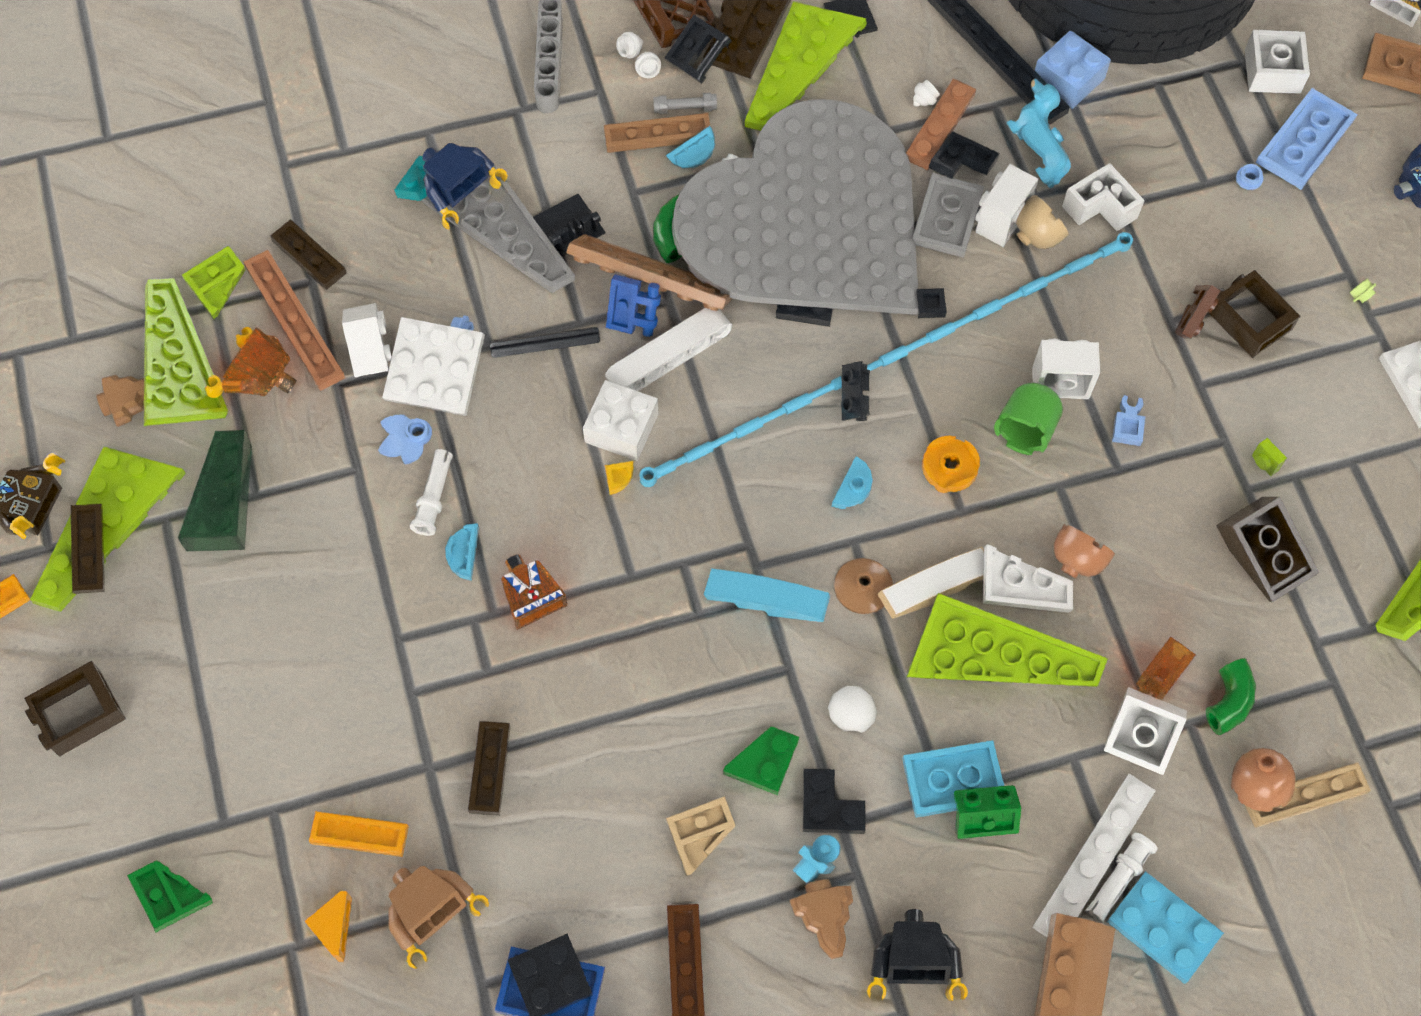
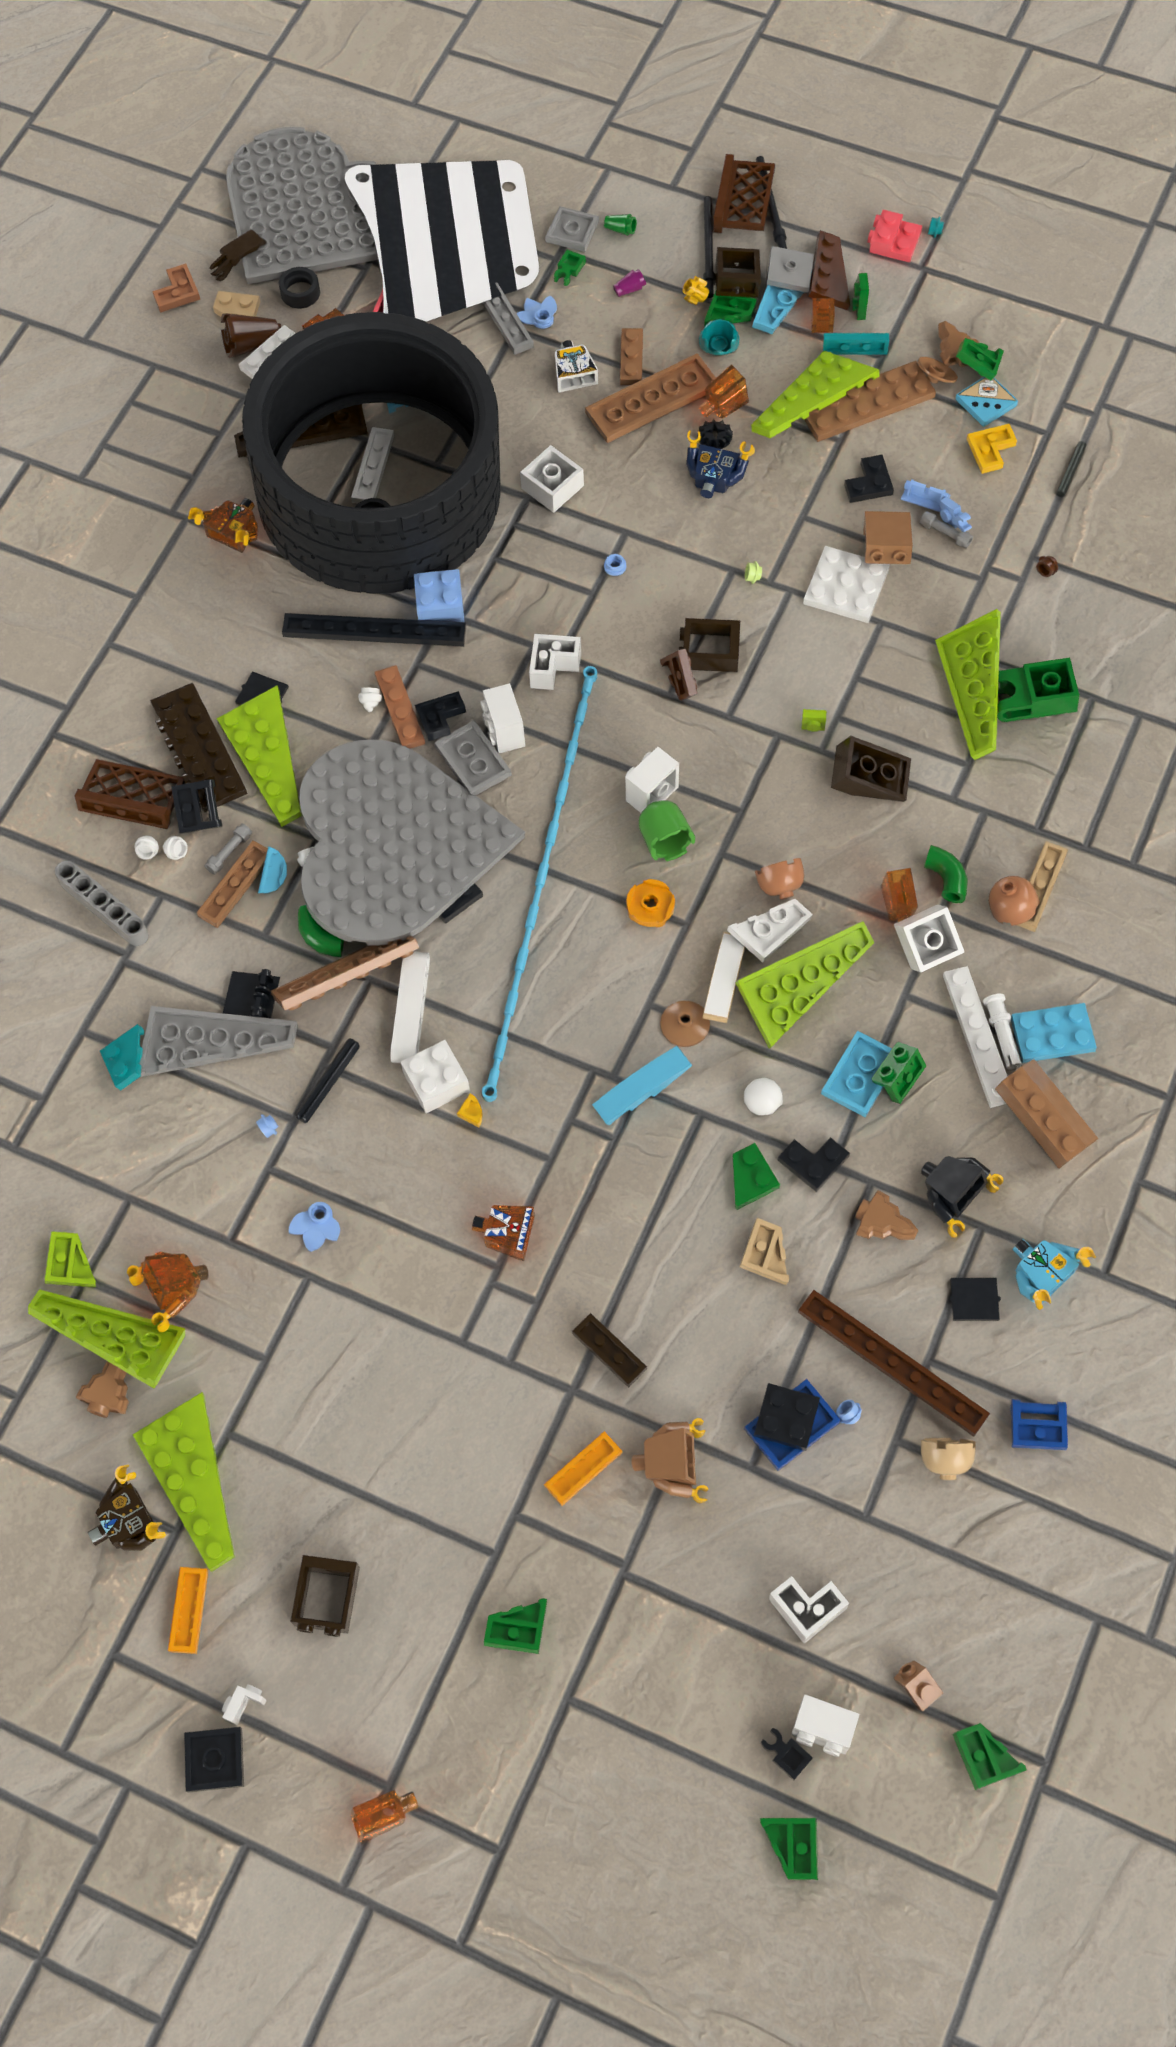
camera: 45 degrees left, 0 degrees up
dark brown plate [70,504,105,594] -> none
clear green wedge [178,430,252,552] -> none
nougat plate [243,250,345,391] -> none
dark brown plate [270,219,347,290] -> none
light orange slope [305,891,352,962] -> none
white brick [342,303,392,377] -> none
white plate [382,317,485,416] -> none
white pin [410,449,453,536] -> none
dark blue torso [422,143,507,230] -> none
medium azure plate [445,523,479,581] -> none
blue plate [606,274,661,337] -> none
medium azure hips [793,835,841,883] -> none
medium azure plate [831,456,873,509] -> none
black hinge [841,361,870,421] -> none
black plate [916,288,947,319] -> none
medium azure animal [1007,79,1071,189] -> none
tan cylinder [1016,195,1069,249] -> none
light blue plate [1112,395,1145,446] -> none
light blue plate [1255,88,1358,190] -> none

